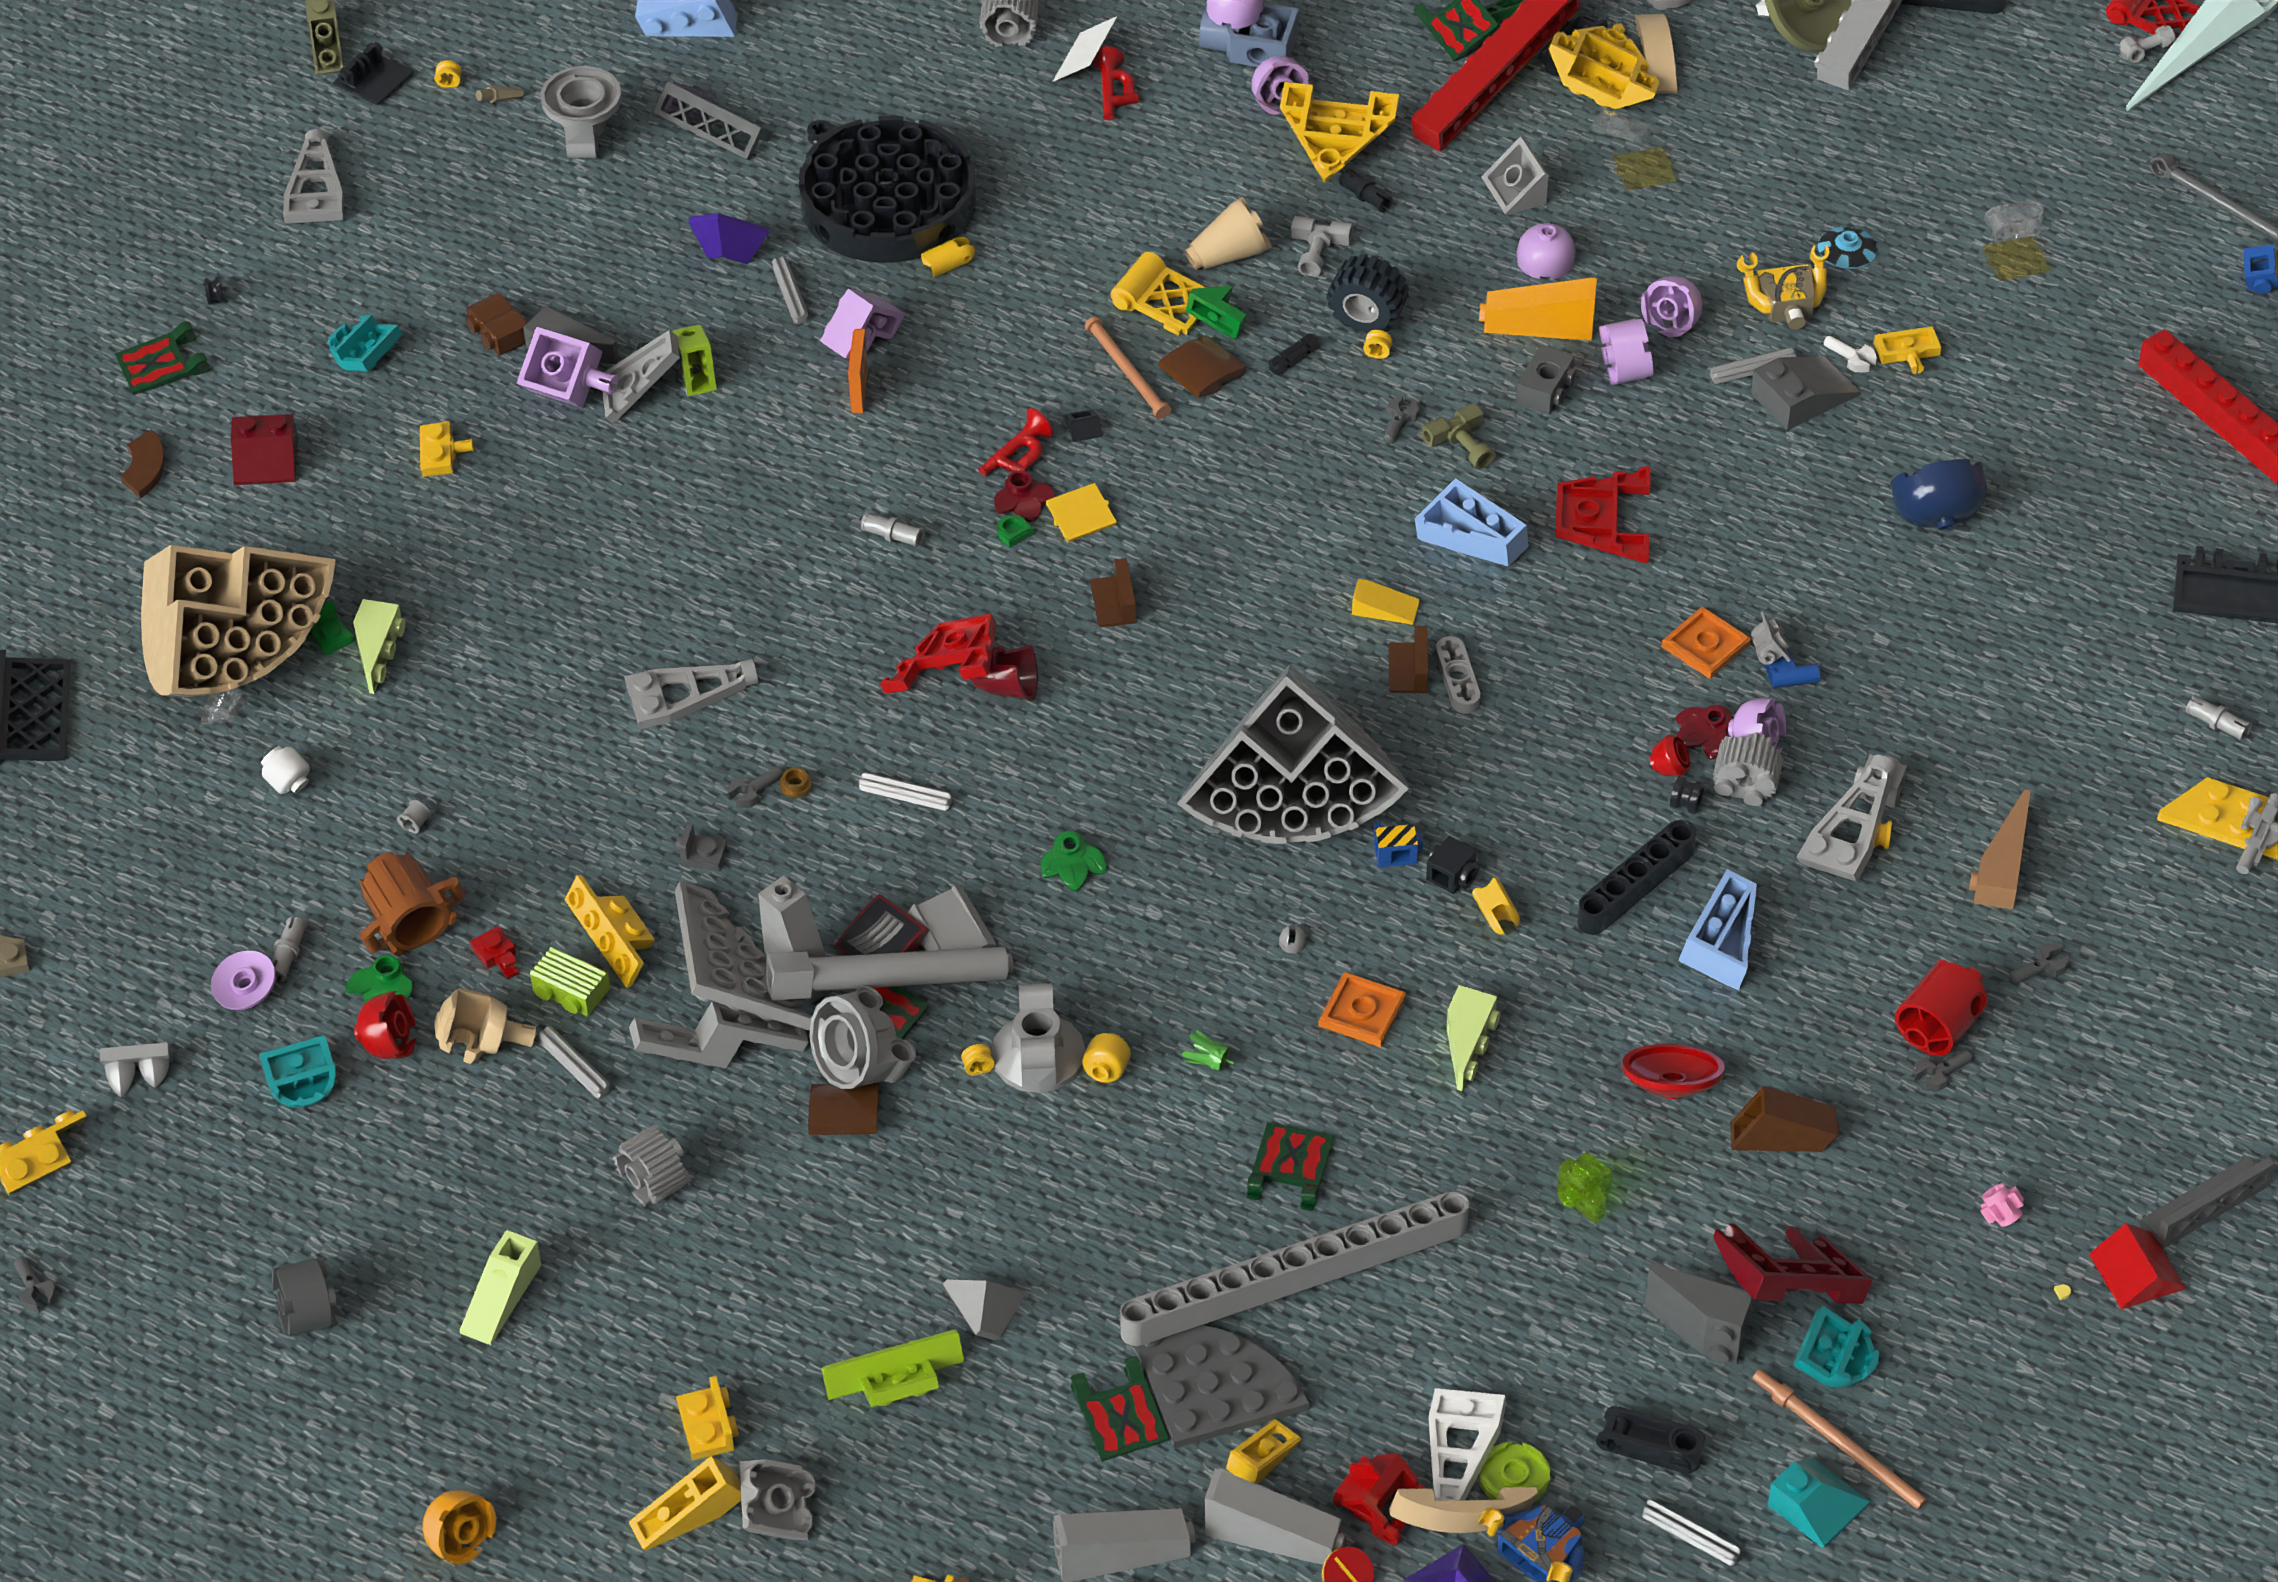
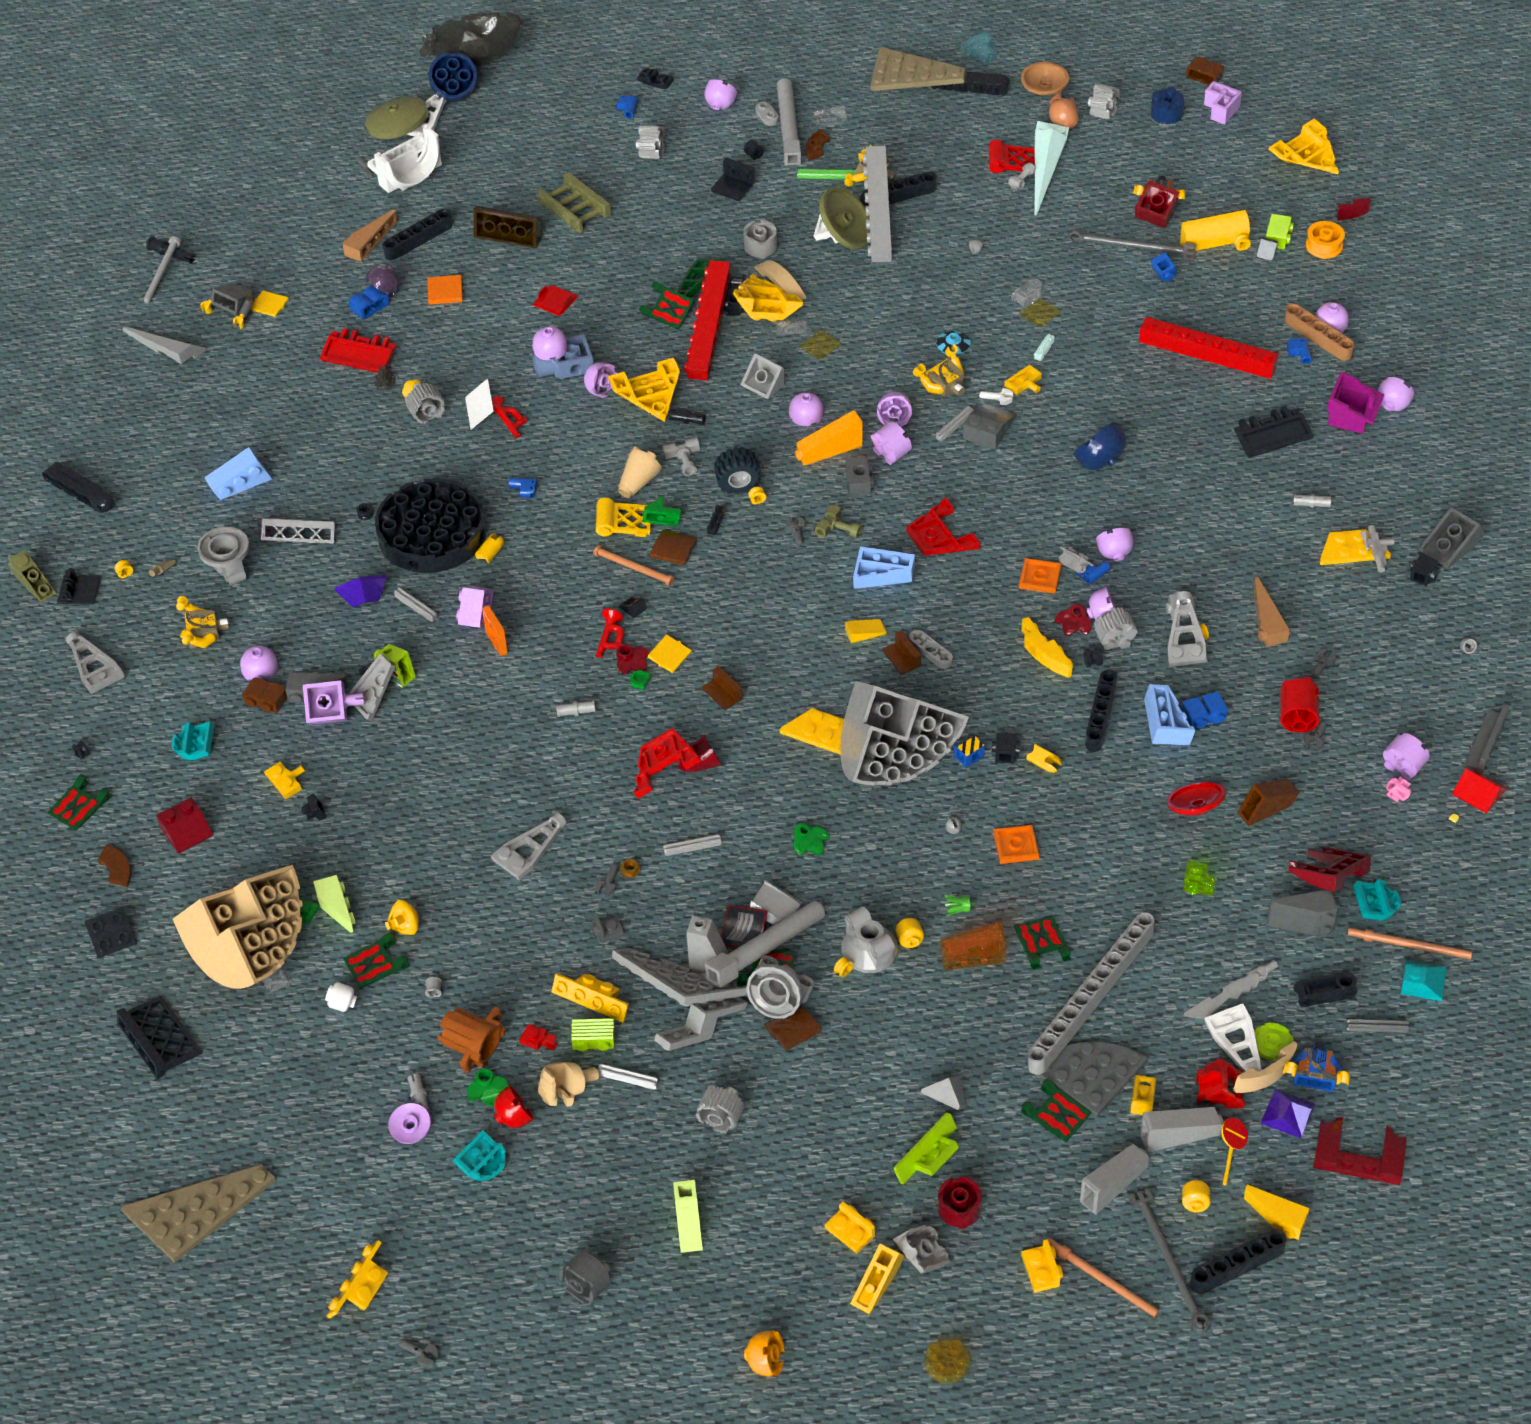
camera: 30 degrees left, 0 degrees up
light grey tile [100,1042,173,1097] -> none
yellowish green slope [1447,985,1500,1091] -> none
red cone [1649,734,1691,776] -> none
none -> black hinge [84,907,137,958]
none -> torso [176,596,229,649]
none -> lavender cylinder [240,646,279,681]
none -> black tile [301,794,327,821]
none -> dark green flag [343,932,410,989]
none -> yellow piece [385,899,419,935]
none -> blue piece [509,478,537,498]
none -> yellow wing [780,708,844,754]
none -> dark red brick [938,1176,982,1229]
none -> clear orange wedge [940,921,1006,971]
none -> light grey hinge [969,240,983,254]
none -> yellow slope [1021,617,1073,678]
none -> light aqua axle [1034,334,1055,361]
none -> lavender cylinder [1096,528,1134,561]
none -> blue piece [1182,692,1228,729]
none -> light grey sword [1184,960,1278,1020]
none -> lavender brick [1383,733,1430,780]

